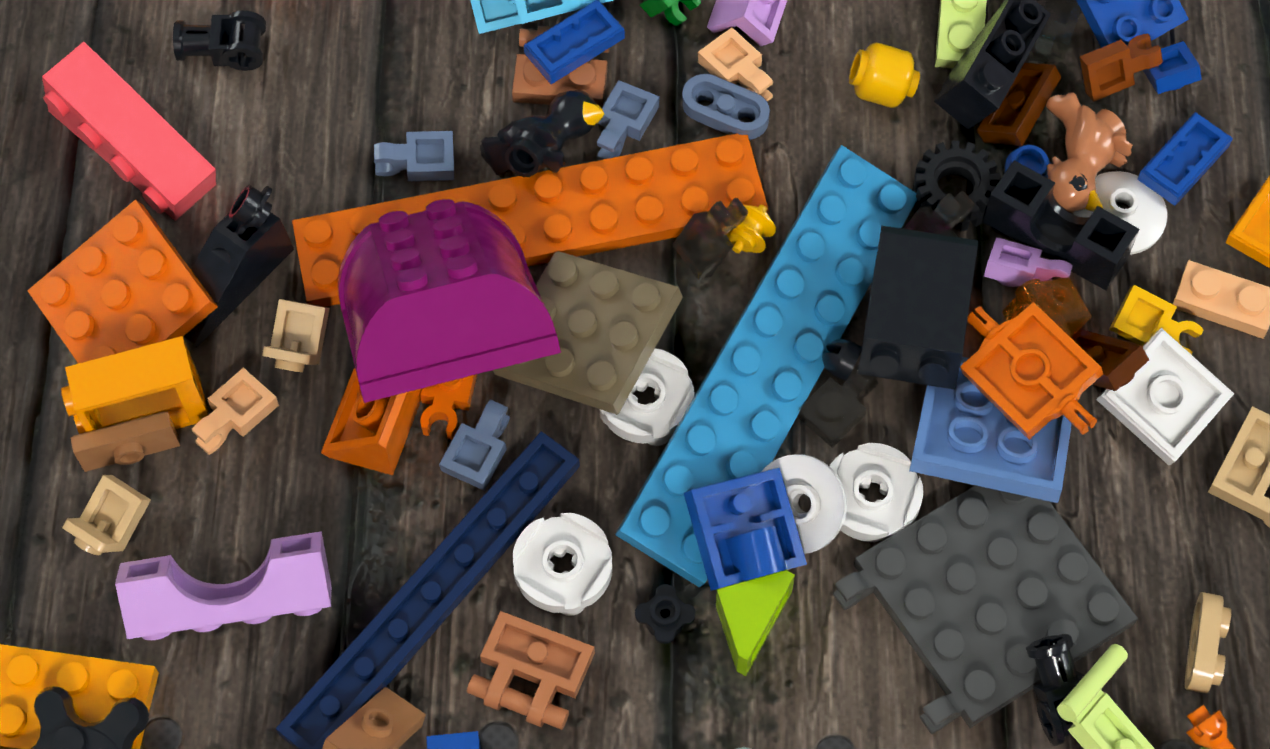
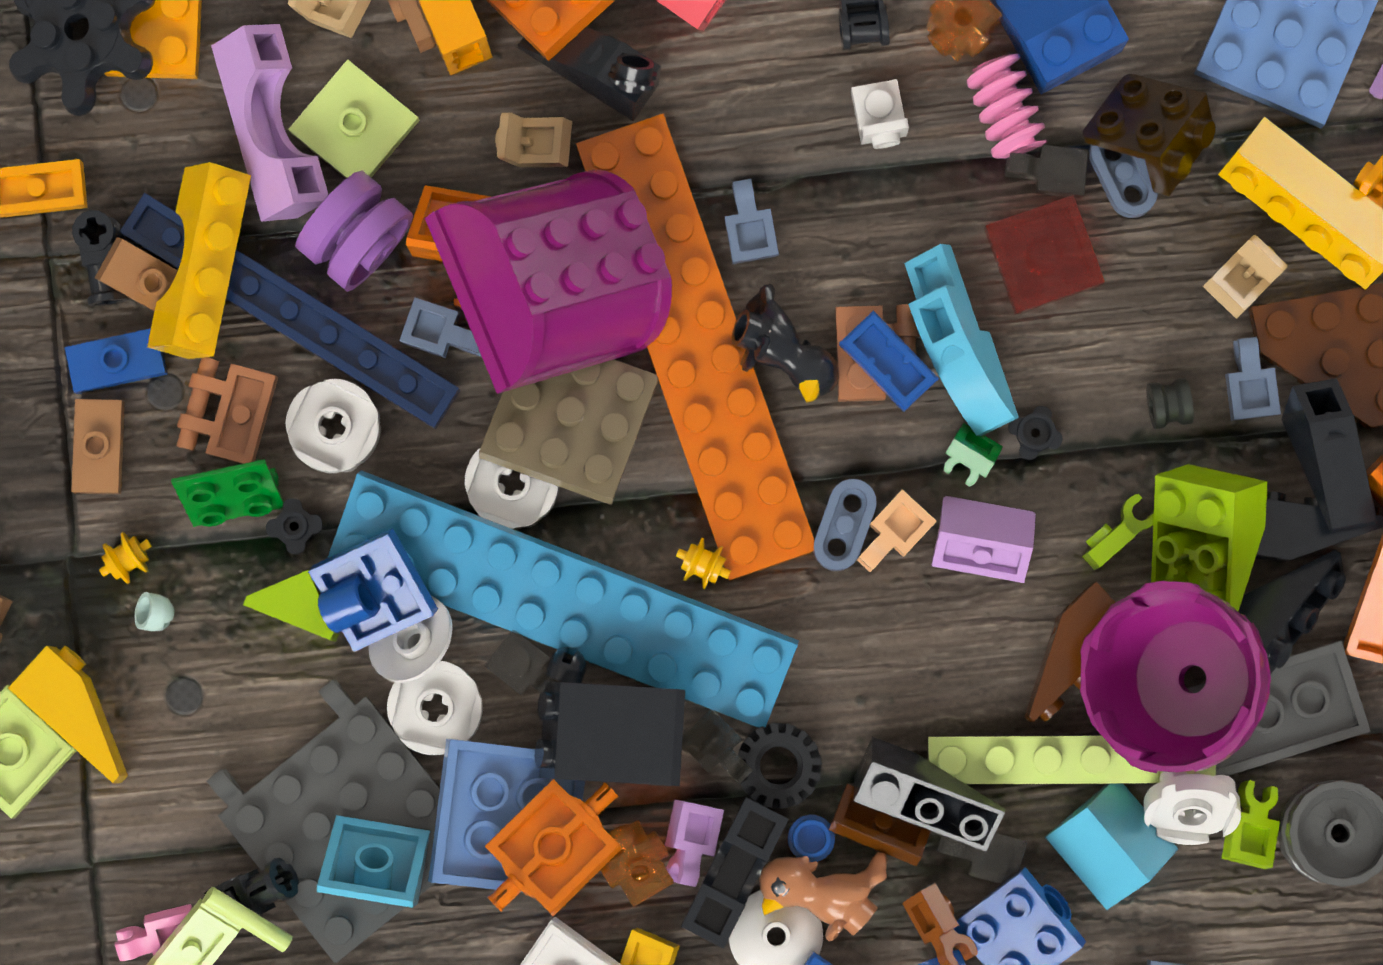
camera: 85 degrees right, 20 degrees up
light nougat plate [192,367,279,455] -> none
sand blue plate [597,80,660,160] -> none
clear smoke plate [672,198,748,280] -> none
yellow head [849,43,920,108] -> none
reddish brown plate [1071,329,1149,391] -> none
none -> yellow arch [147,162,251,359]
none -> green hinge [171,459,284,527]
none -> yellowish green plate [288,59,420,178]
none -> medium lavender wheel [295,170,414,292]
none -> medium azure slope [317,815,430,908]
none -> white bracket [851,79,909,149]

